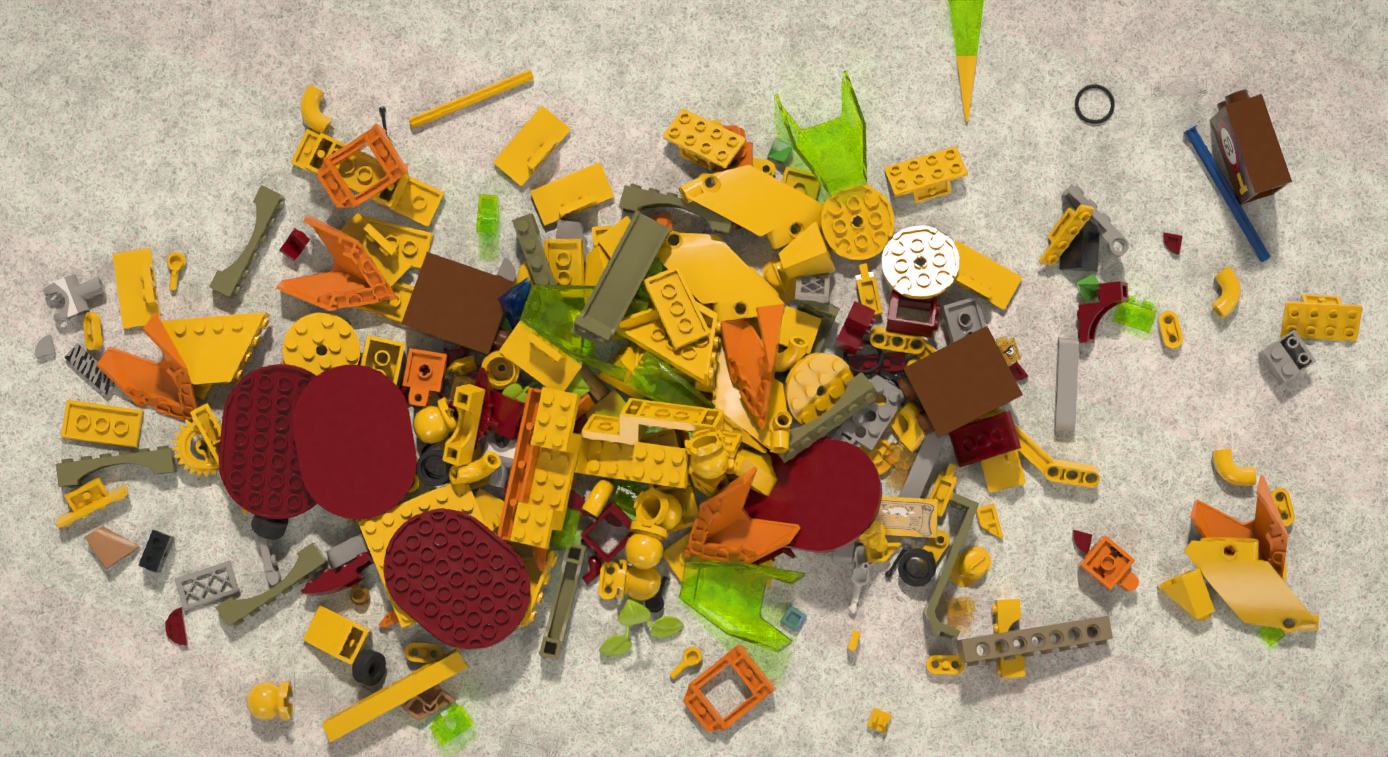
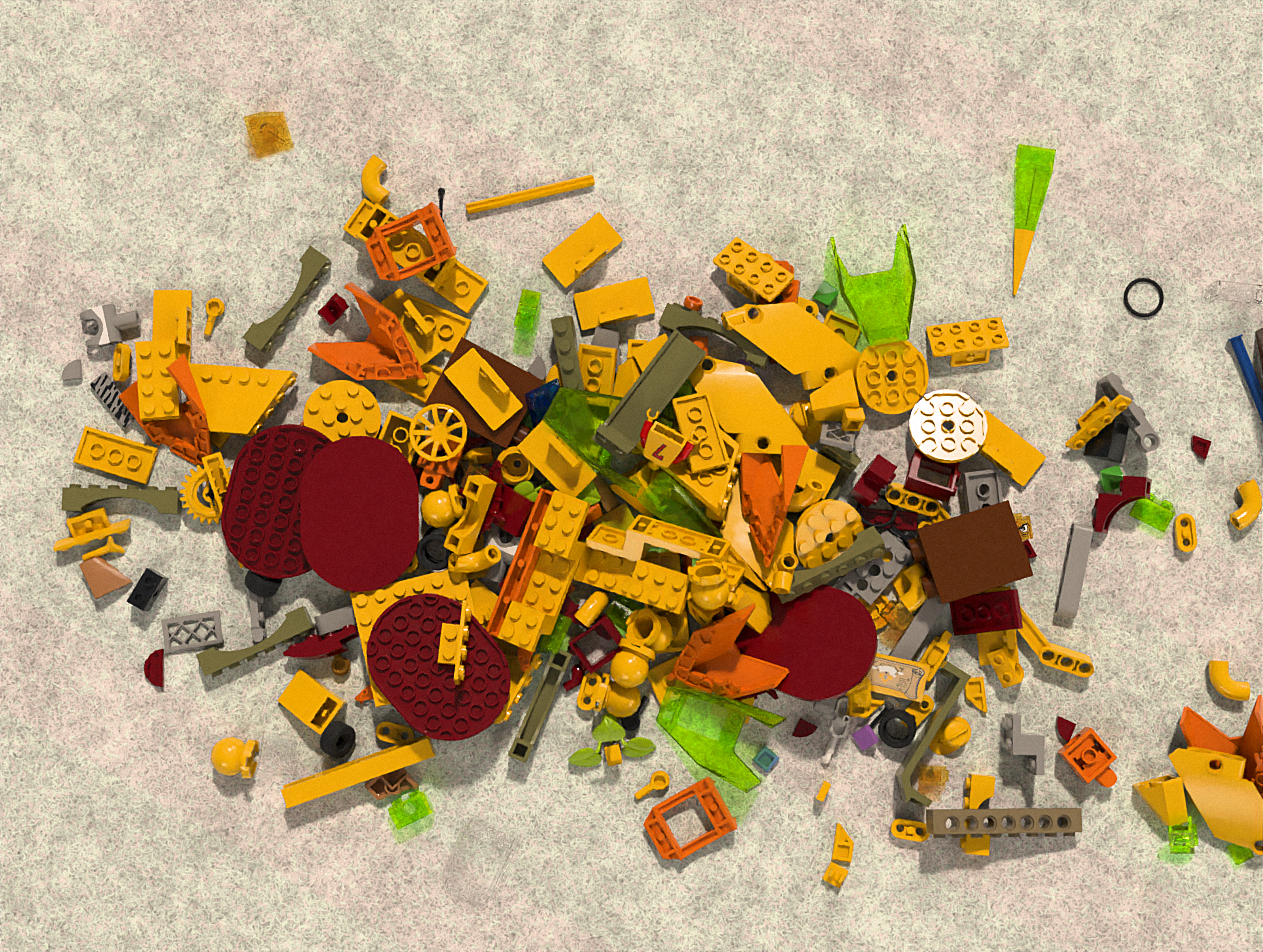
camera: 10 degrees right, 0 degrees up
yellow hinge [856,263,883,316] -> none
none -> yellow piece [82,536,125,562]
none -> yellow brick [135,339,183,421]
none -> clear yellow slope [243,112,294,158]
none -> yellow wheel [409,404,467,462]
none -> yellow bracket [438,600,472,685]
none -> yellow bracket [444,348,523,431]
none -> yellow slope [604,743,622,766]
none -> yellow torso [640,408,702,470]
none -> orange tile [683,295,703,311]
none -> dark red tile [792,718,818,738]
none -> yellow tile [831,823,854,862]
none -> yellow slope [841,407,866,431]
none -> medium lavender tile [852,724,879,751]
none -> yellow plate [986,646,1024,688]
none -> light grey bracket [1002,713,1044,775]
none -> clear neon green bracket [1167,816,1198,854]

